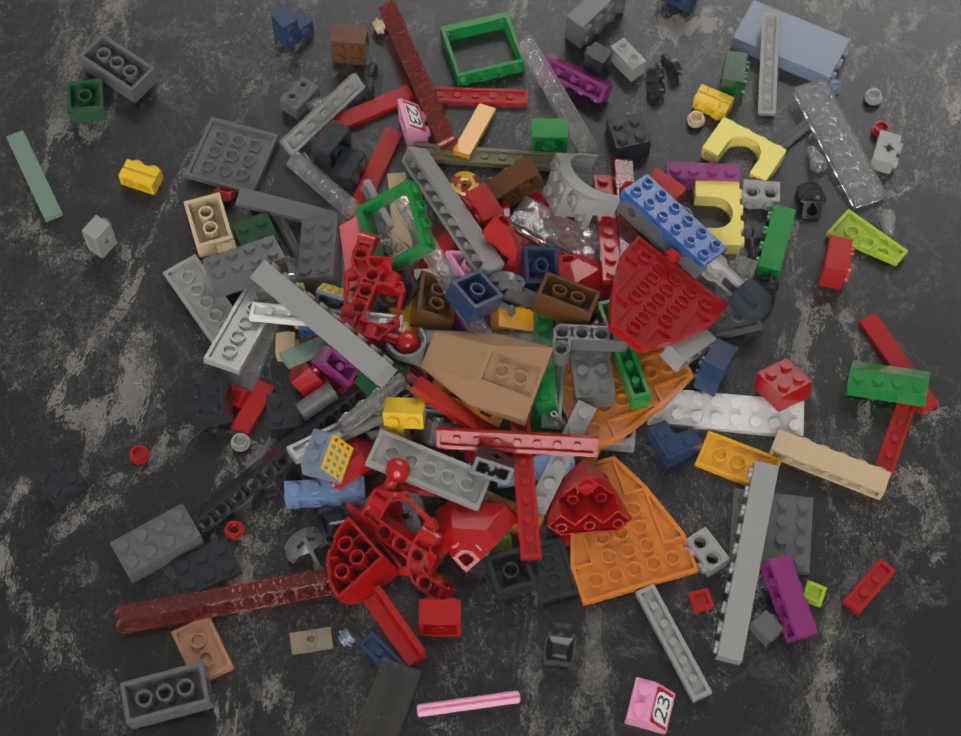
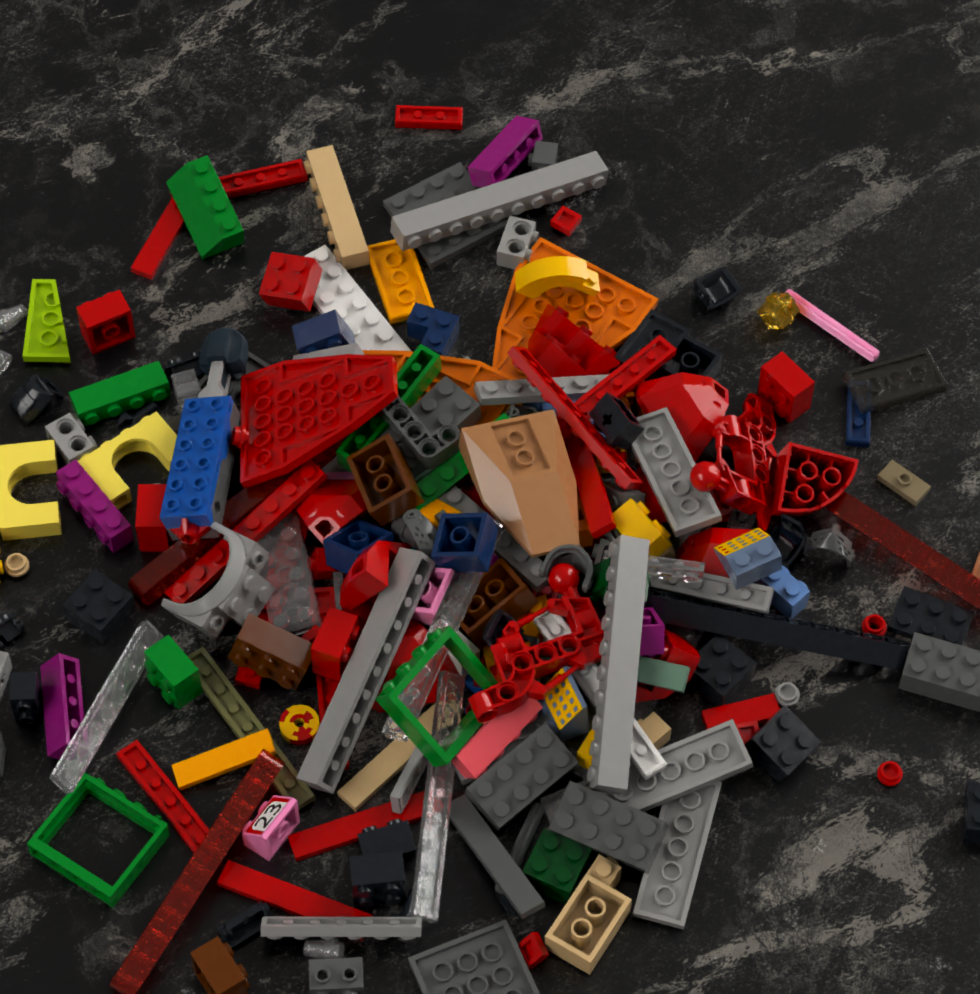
camera: 130 degrees left, 5 degrees down
flat silver pin [295,382,339,421] -> none
sand blue plate [338,628,356,647] -> none
red fence [363,585,426,668] -> none
tan plate [372,18,386,35] -> none
bright pink slope [625,677,675,735] -> none
light grey plate [635,584,712,703] -> none
lime tile [803,580,827,608] -> none
none -> yellow arch [515,256,600,299]
none -> clear yellow brick [757,292,800,329]

